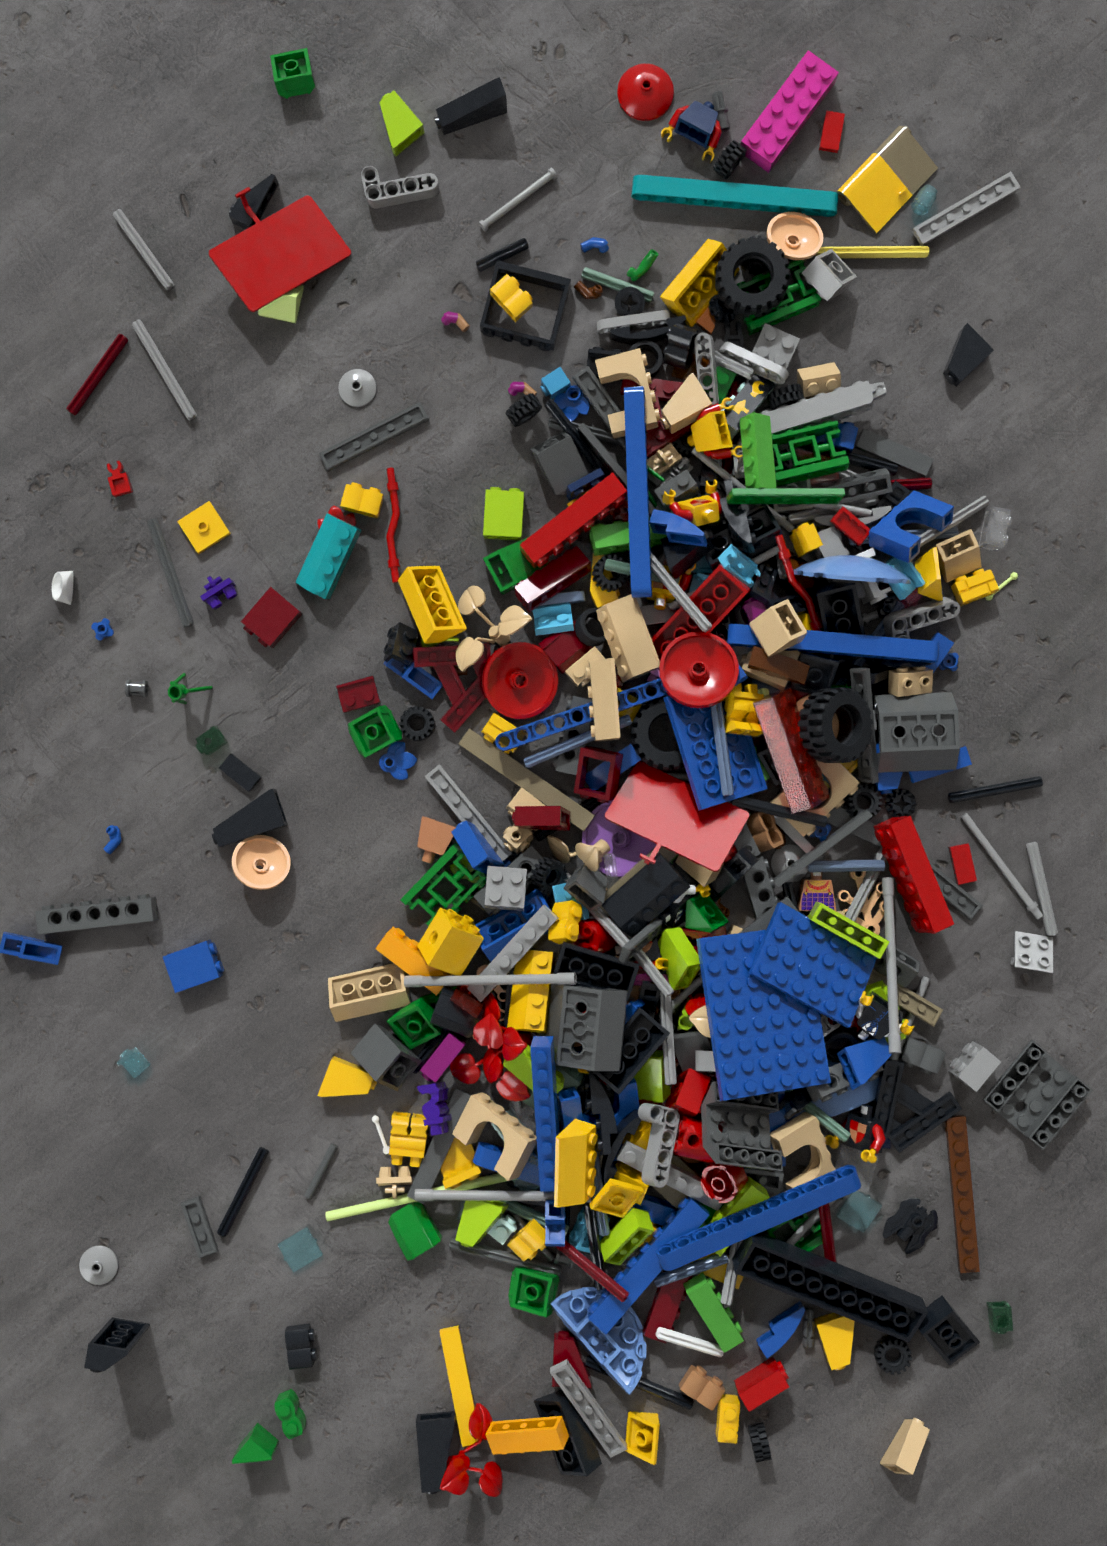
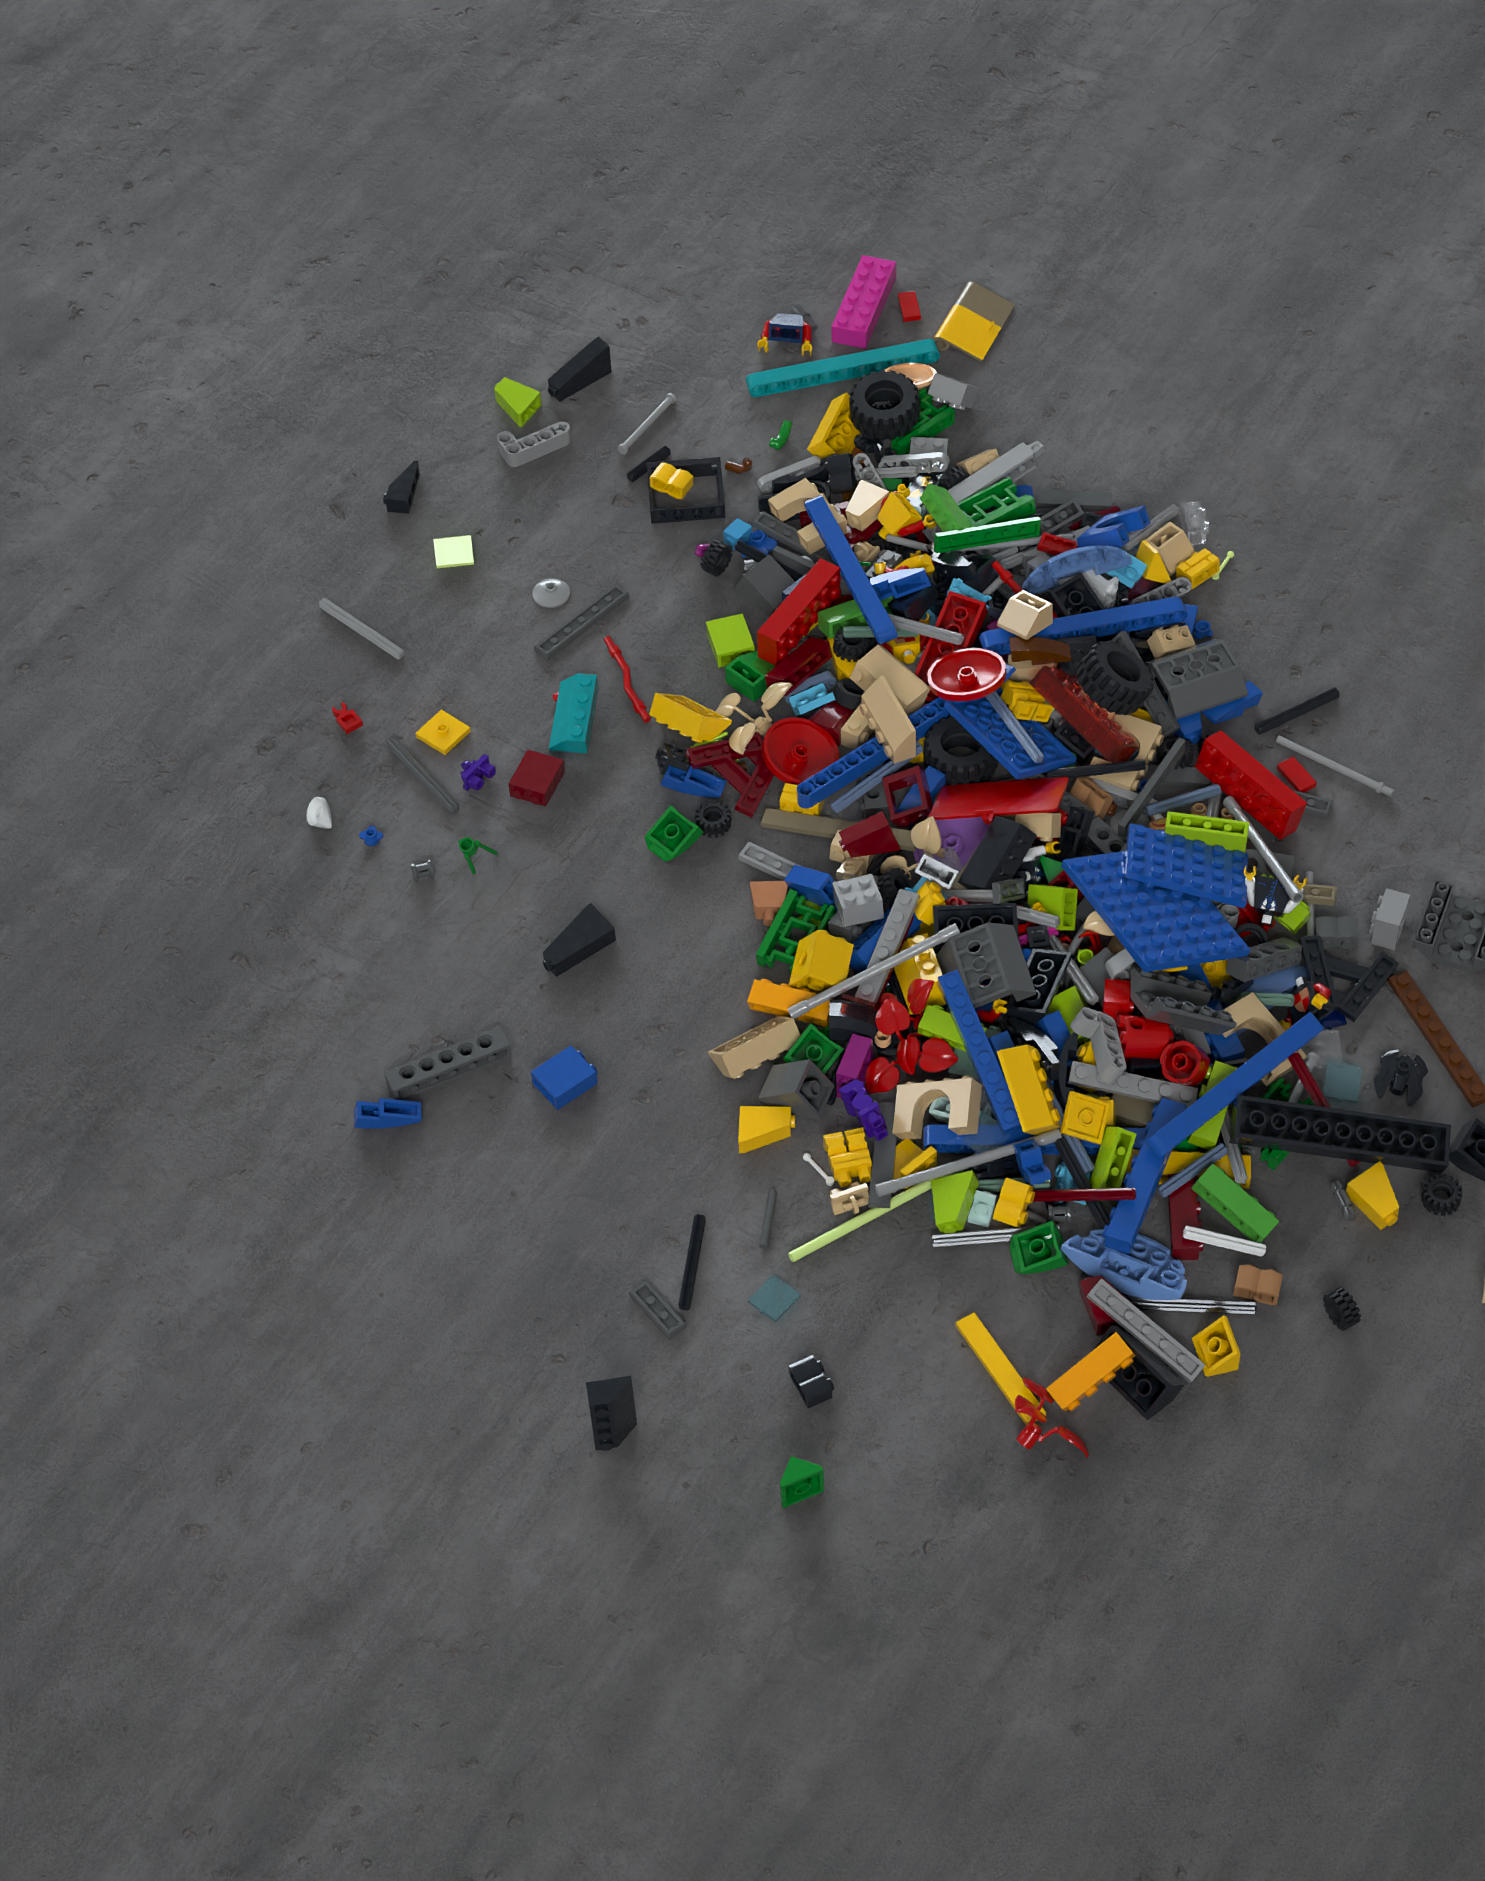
camera: 15 degrees left, 35 degrees down
dark red axle [66,333,128,415] -> none
light grey dish [79,1245,118,1285] -> none
blue arm [103,825,122,854] -> none
light grey axle [113,209,174,290] -> none
clear light blue bracket [117,1047,151,1079] -> none
clear green brick [195,726,228,755] -> none
red piece [209,187,351,312] -> none
black tile [219,753,261,792] -> none
light nougat dish [232,835,291,890] -> none
green slope [270,48,315,99] -> none
green brick [275,1389,306,1440] -> none
dark red plate [336,676,381,713] -> none
yellow brick [340,482,384,519] -> none
blue plate [379,742,417,780] -> none
green slope [388,1202,442,1261] -> none
black slope [416,1411,456,1494] -> none
arm [441,311,470,332] -> none
blue arm [580,237,609,253] -> none
sand green axle [581,267,654,302] -> none
black gear [615,286,645,316] -> none
red dish [617,64,674,121] -> none
black tyre [713,140,747,179] -> none
yellow brick [716,1394,740,1444] -> none
red brick [734,1356,789,1412] -> none
blue slope [756,1301,805,1359] -> none
yellow brick [789,522,823,557] -> none
light yellow axle [816,246,929,258] -> none
blue slope [837,1037,892,1090] -> none
clear light blue brick [911,185,937,215] -> none
light grey plate [912,171,1021,246] -> none
black slope [943,323,994,387] -> none
hinge [1010,931,1053,974] -> none
light grey axle [1026,842,1058,936] -> none

